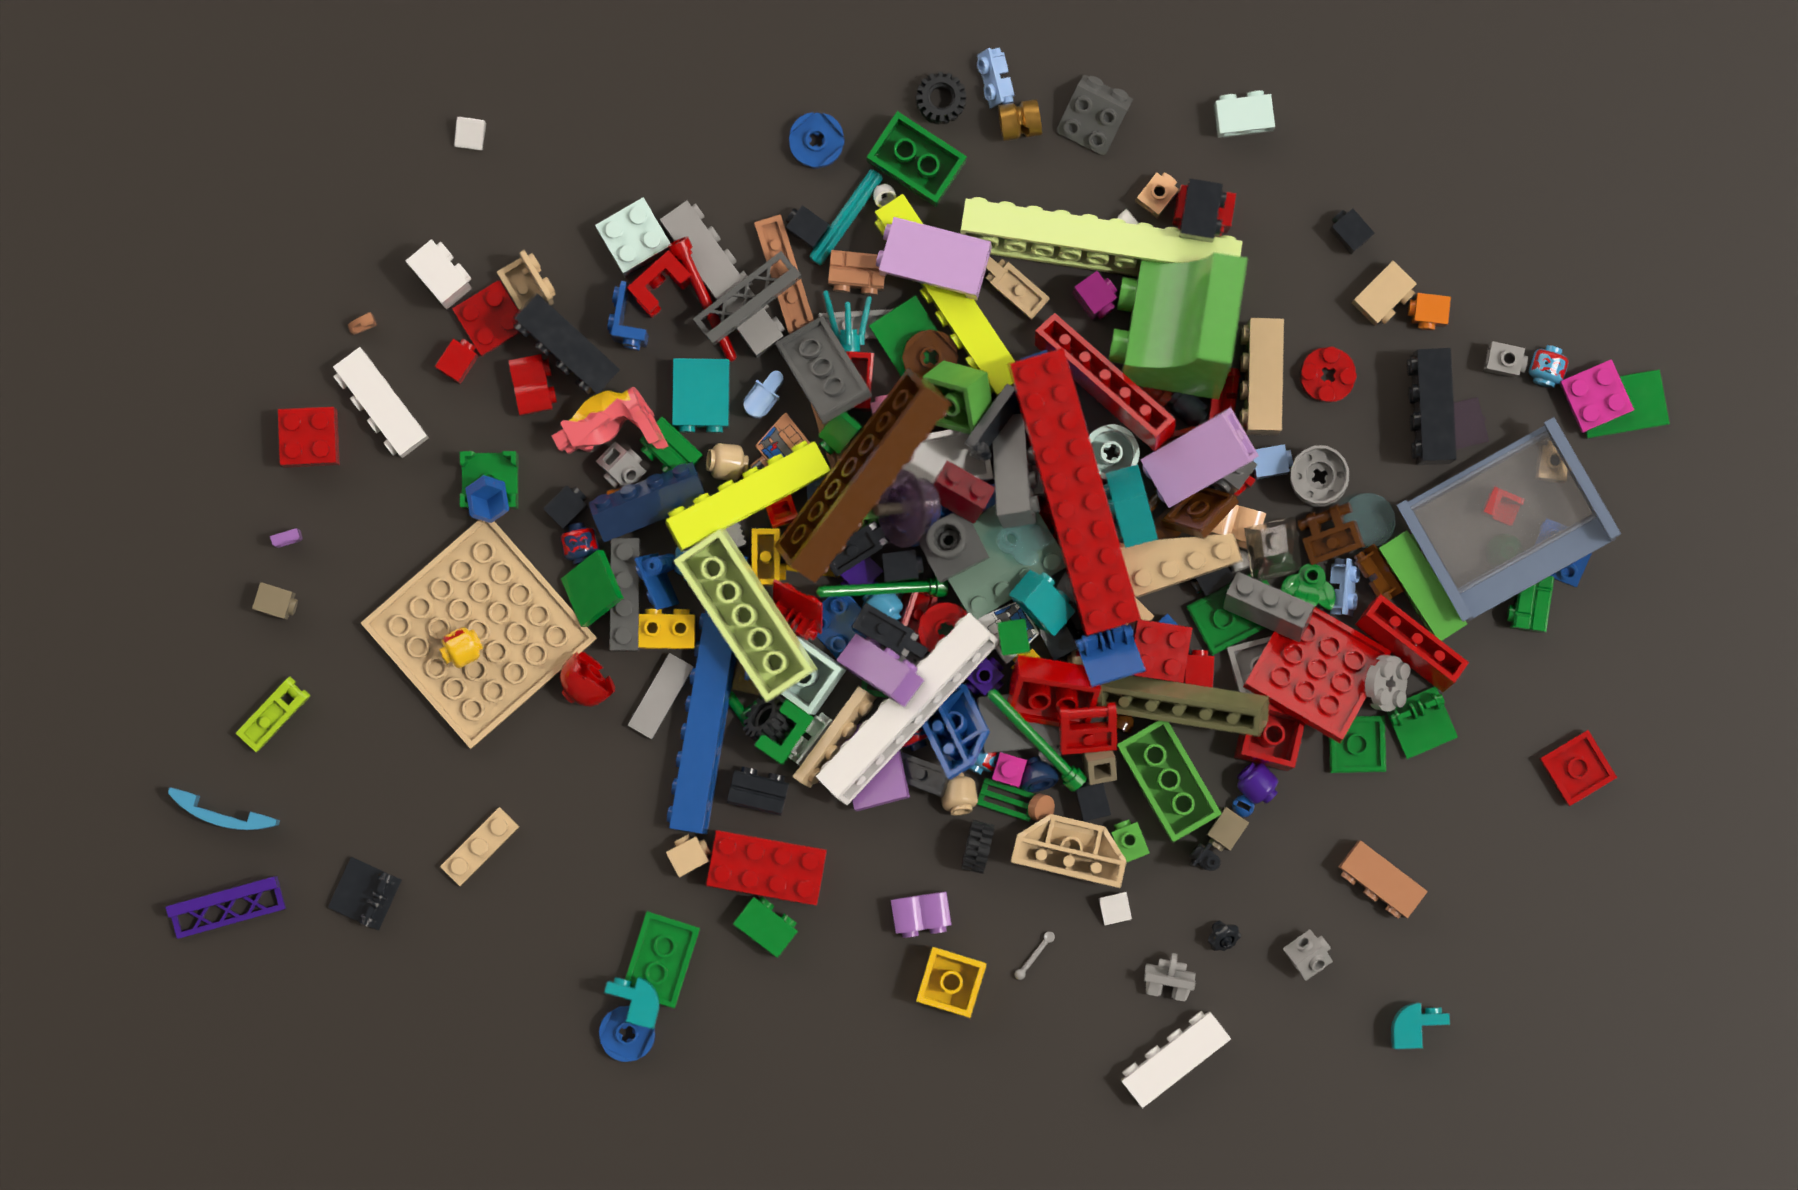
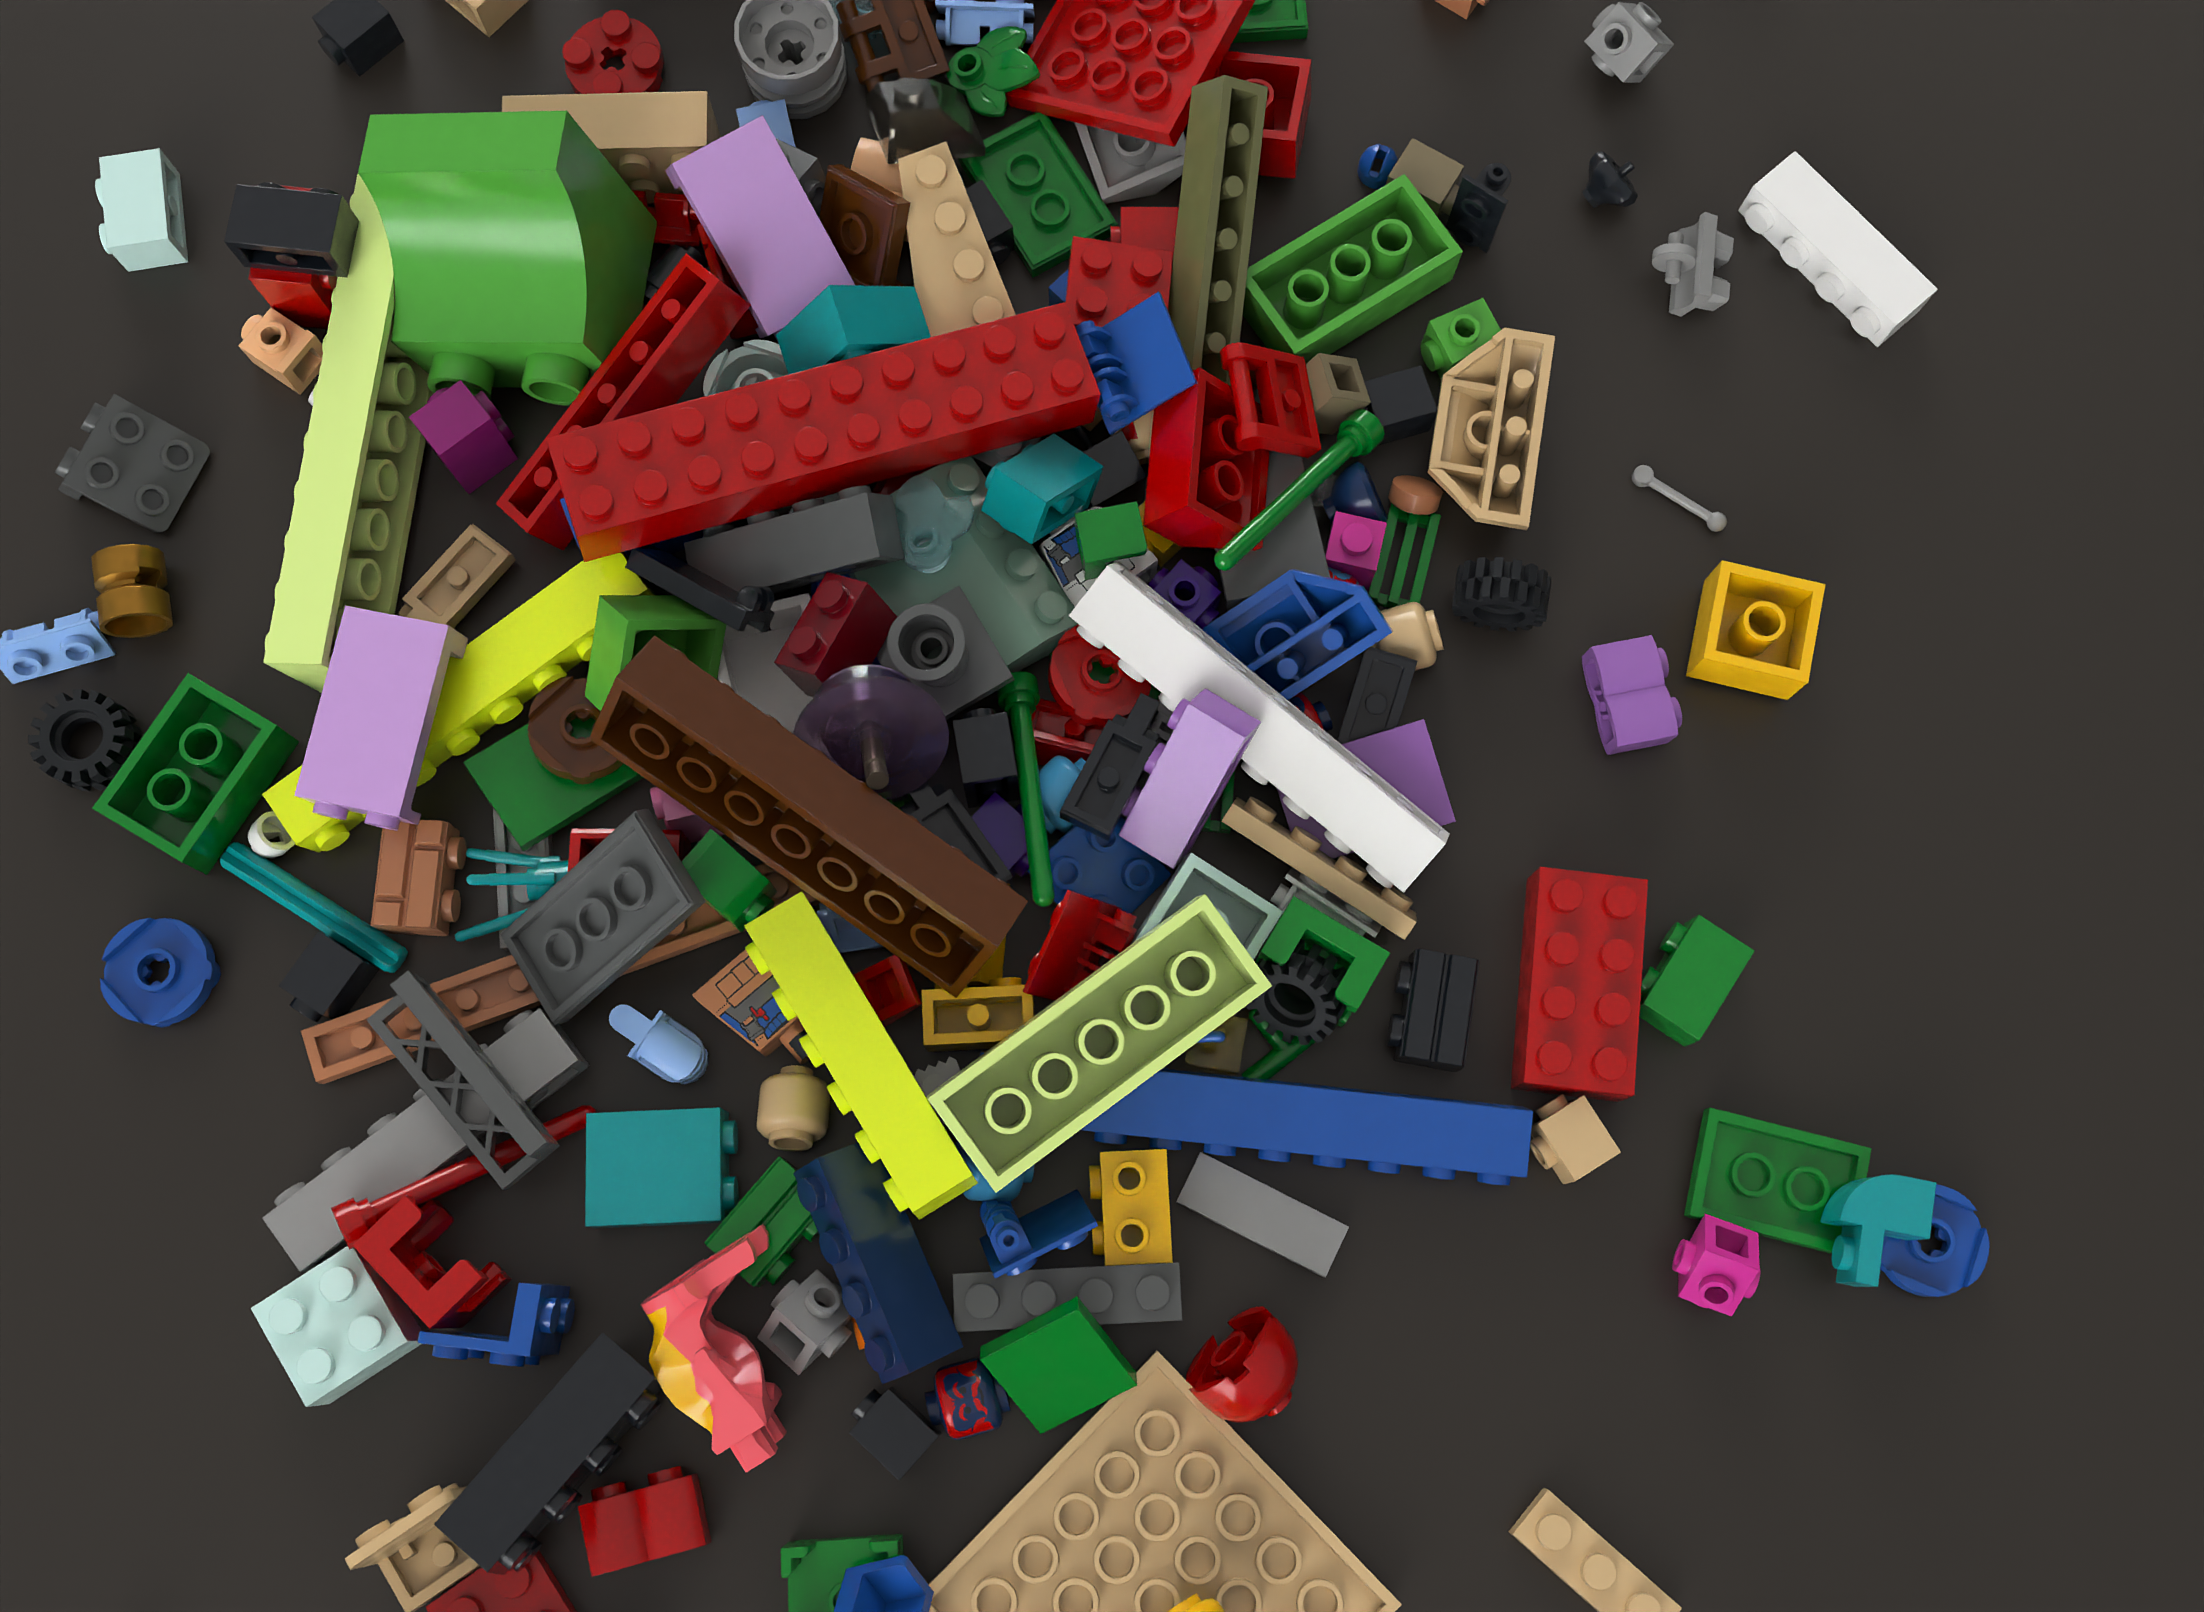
camera: 90 degrees left, 10 degrees down
white slope [1098,892,1132,925] -> none
dark grey brick [1223,572,1314,642] -> none
dark purple head [1237,762,1278,804] -> none
none -> dark pink brick [1672,1214,1761,1317]

